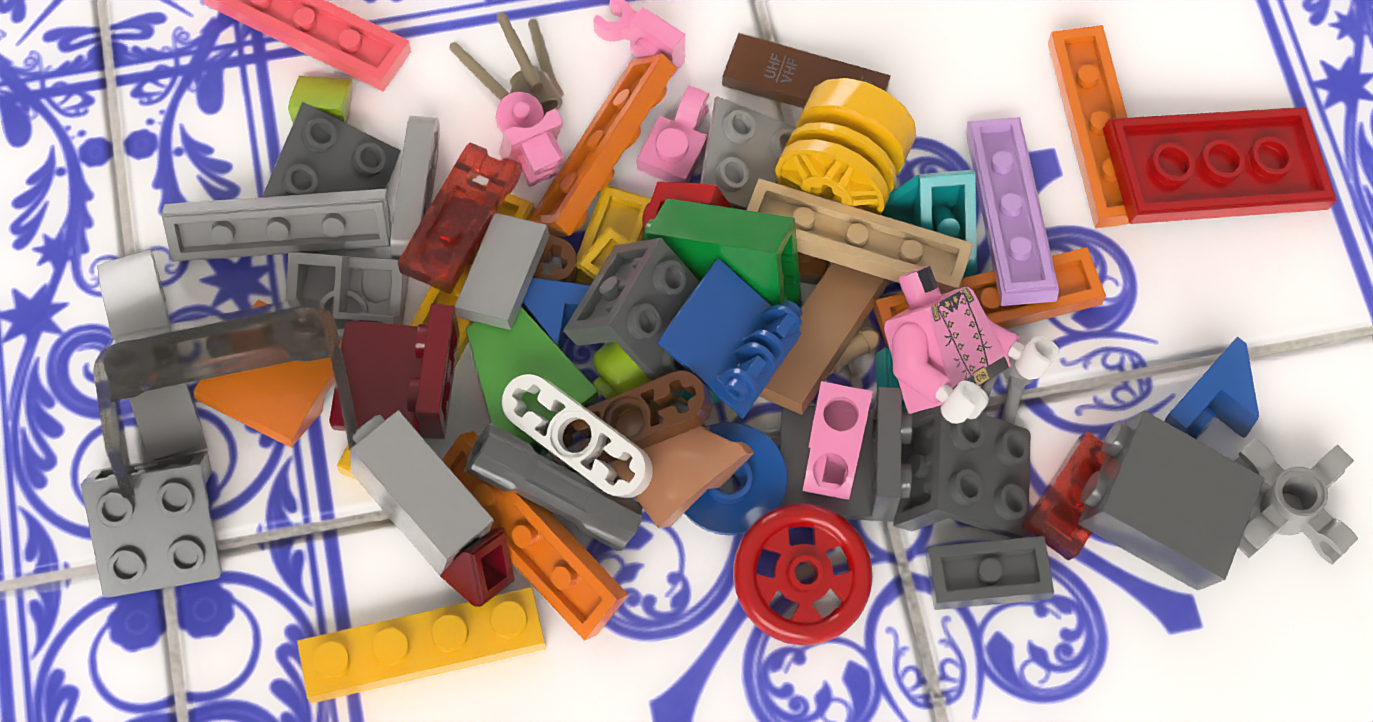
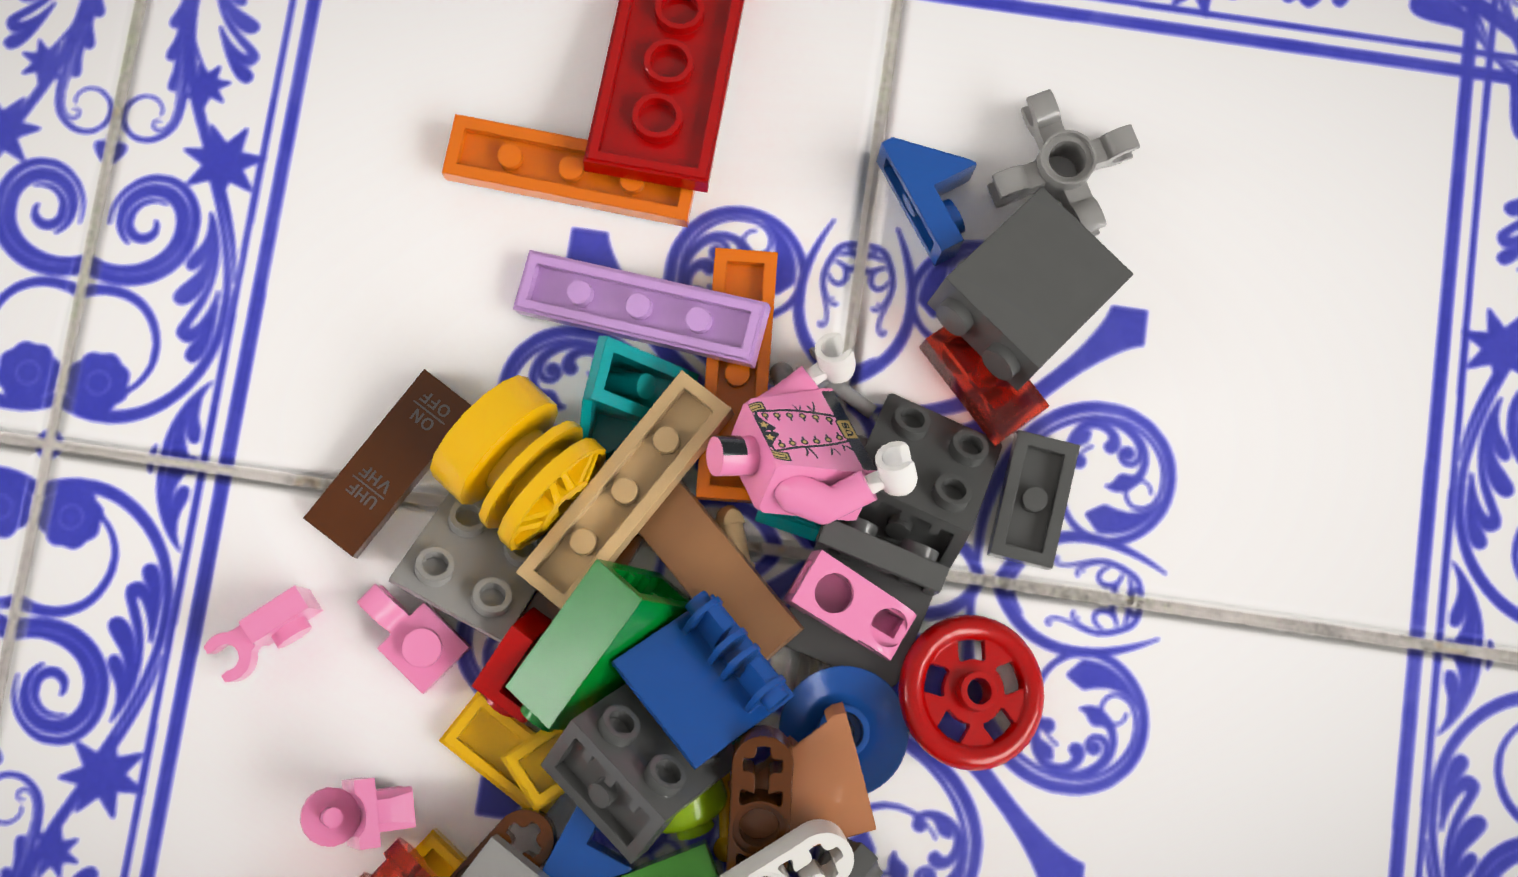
camera: 75 degrees left, 15 degrees up
dark tan plant [449,12,564,116] -> none
orange plate [528,54,677,237] -> none

